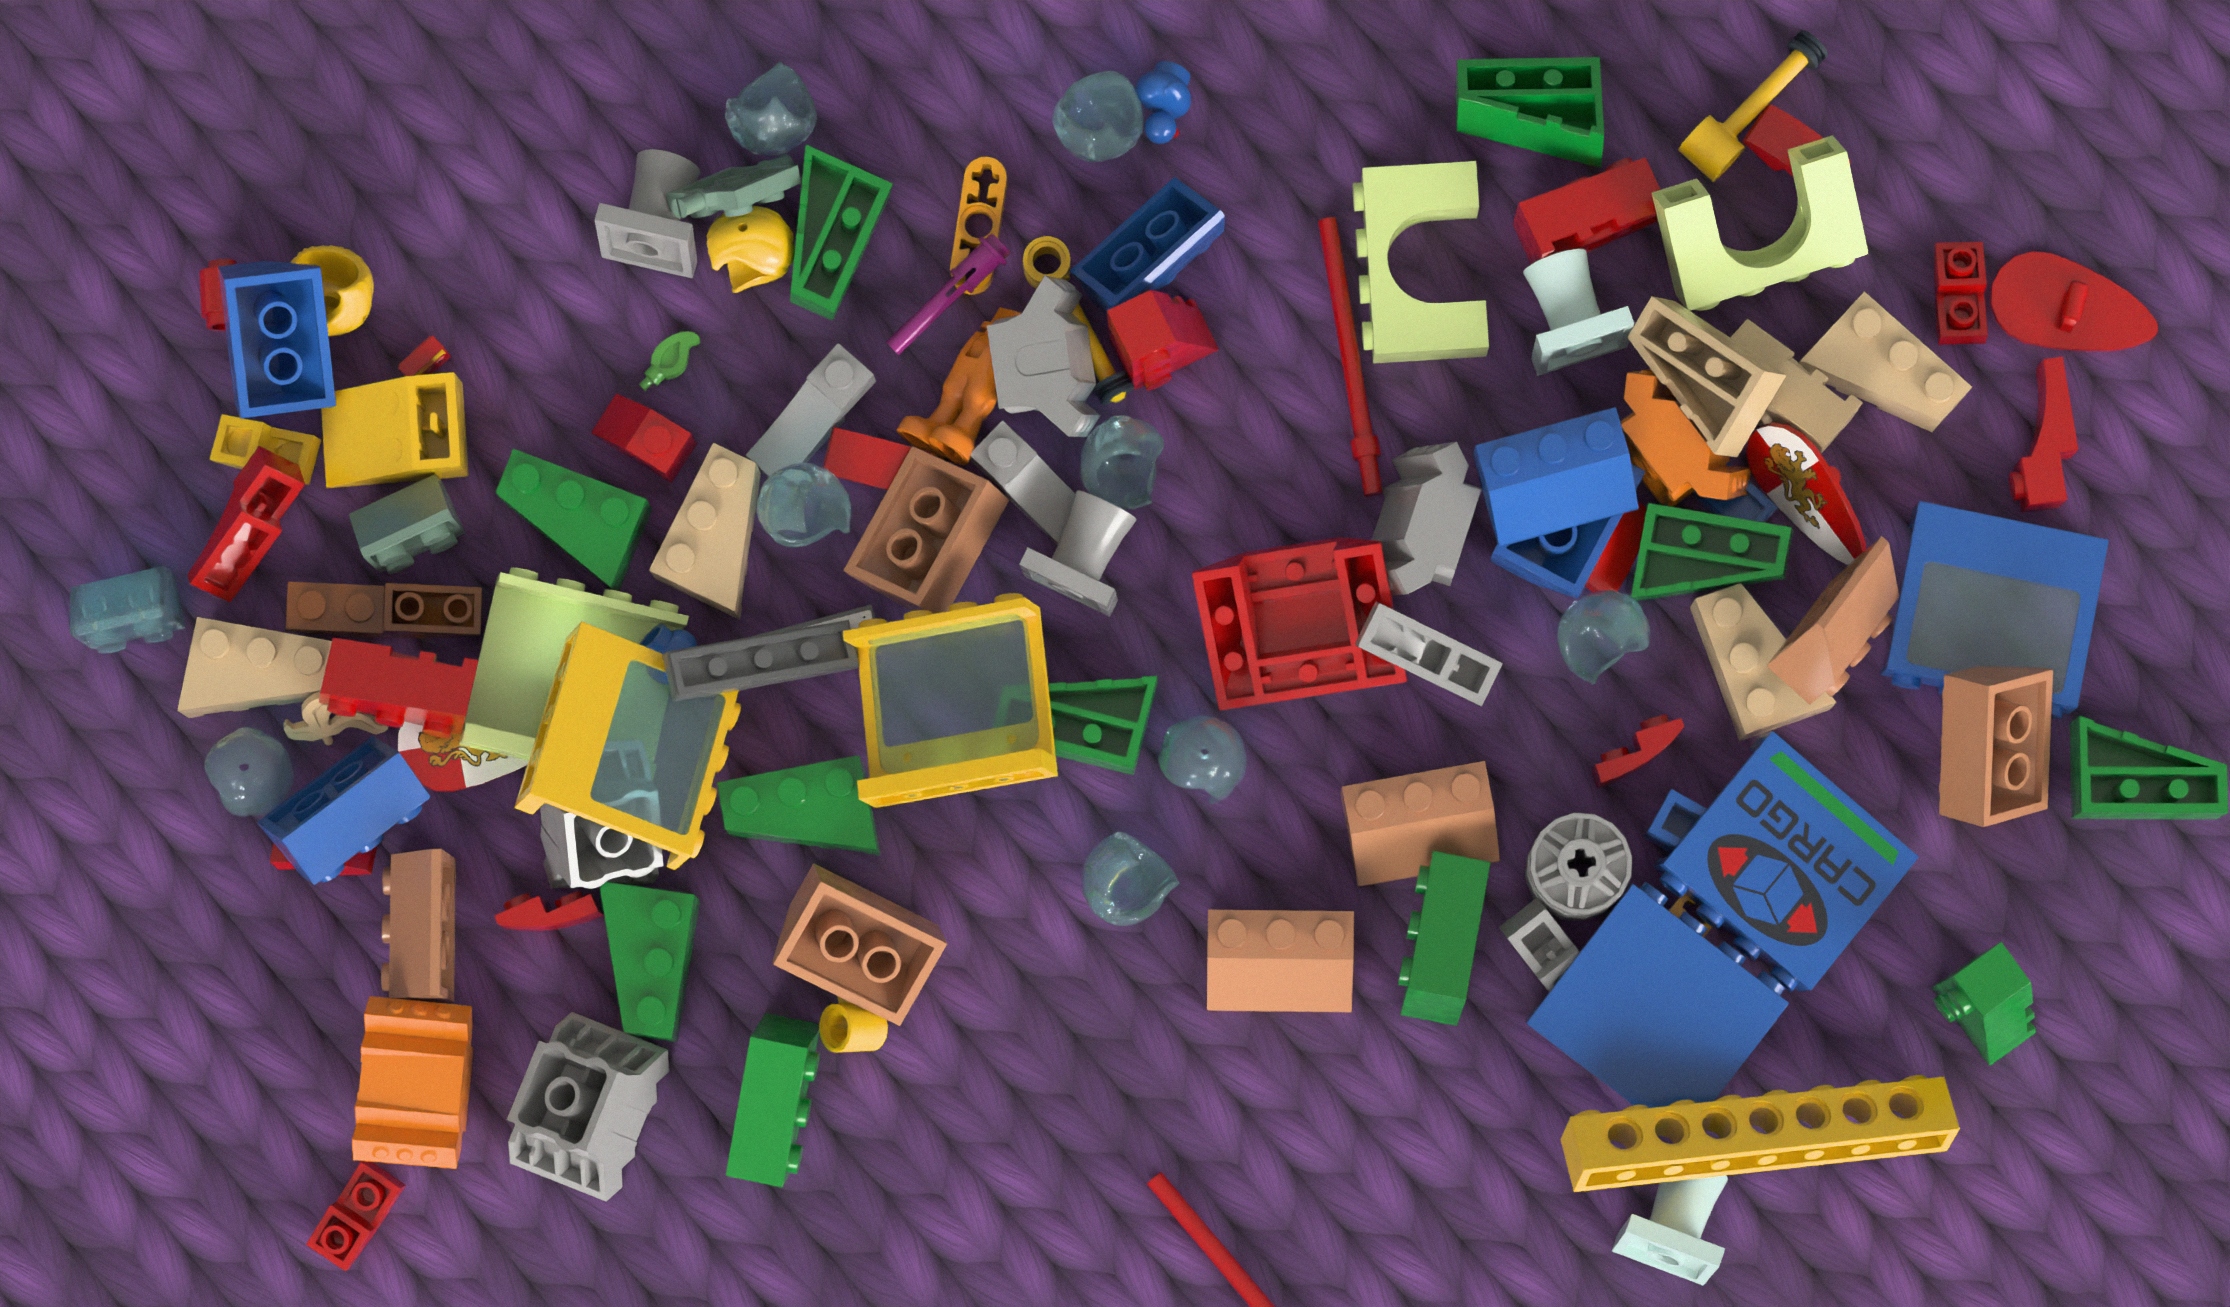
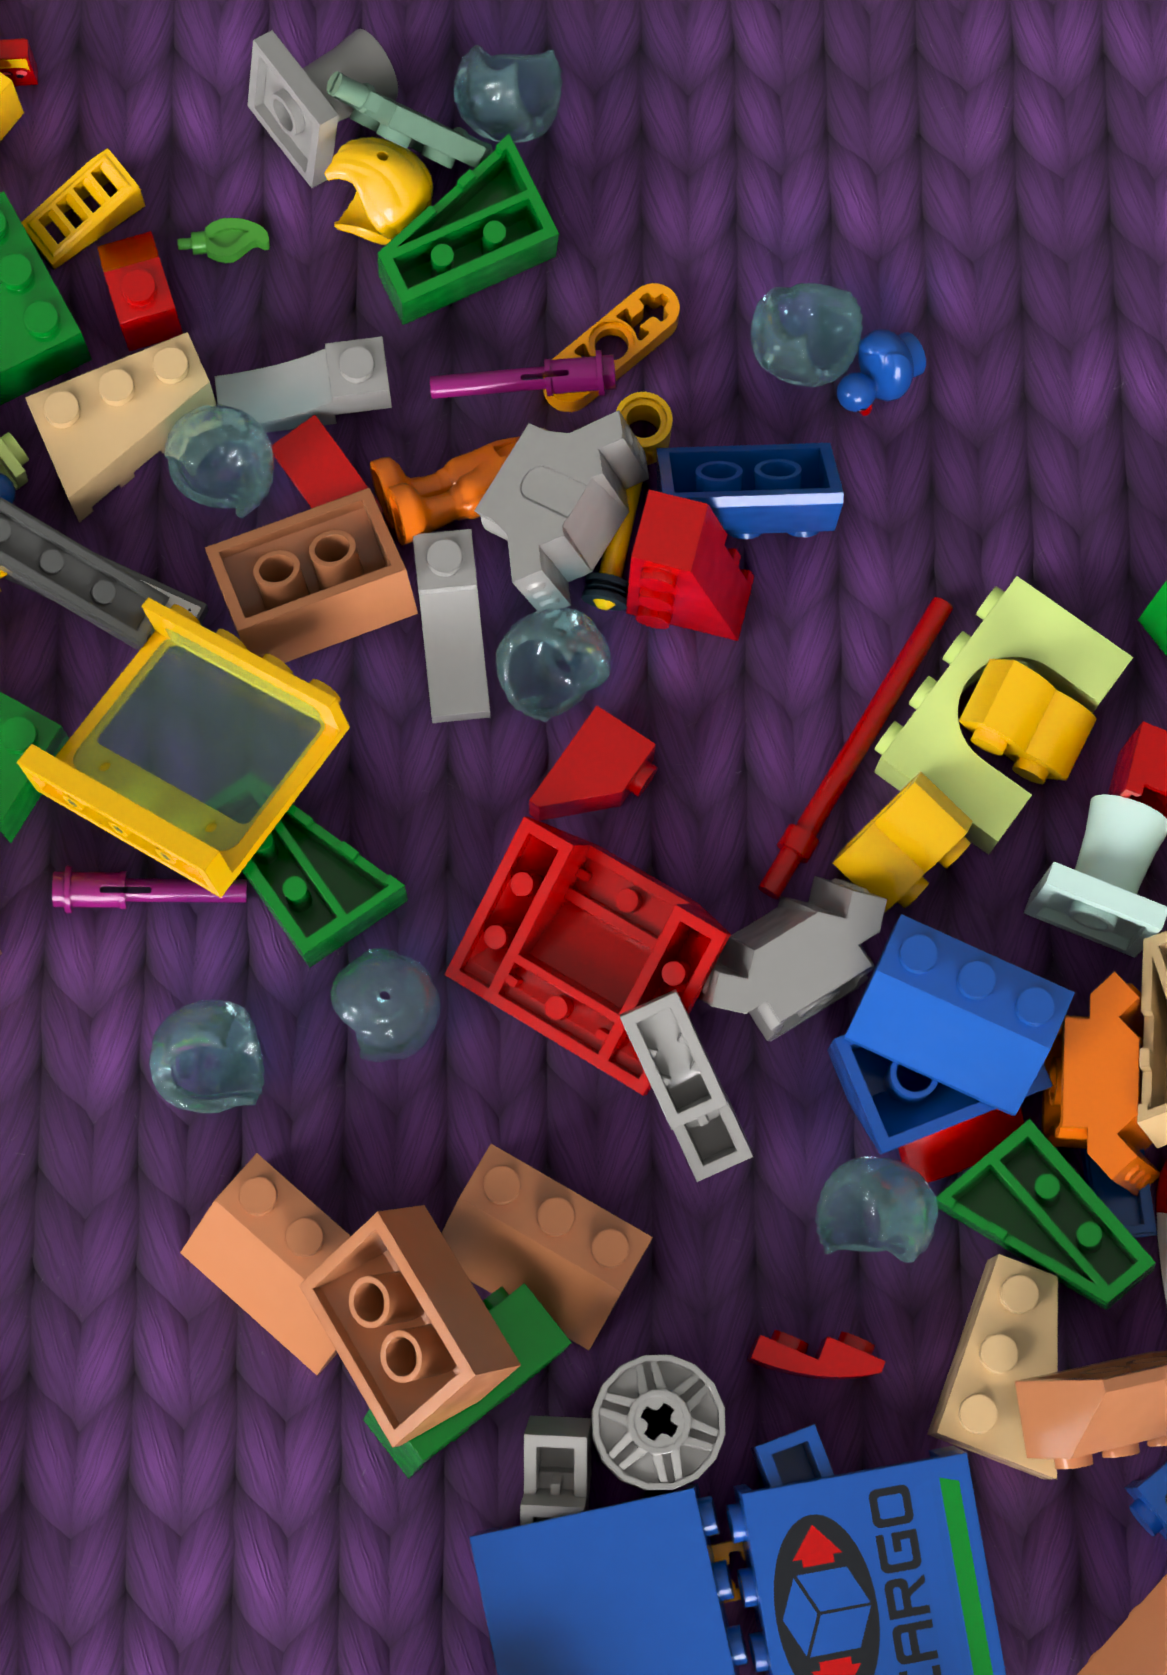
camera: 30 degrees right, 5 degrees down
light grey plant [1019,490,1137,617] -> none
none -> yellow slope [21,148,145,270]
none -> magenta pin [52,866,247,913]
none -> nougat slope [299,1205,521,1448]
none -> red slope [529,705,658,821]
none -> yellow brick [833,772,973,913]
none -> yellow brick [959,659,1097,784]

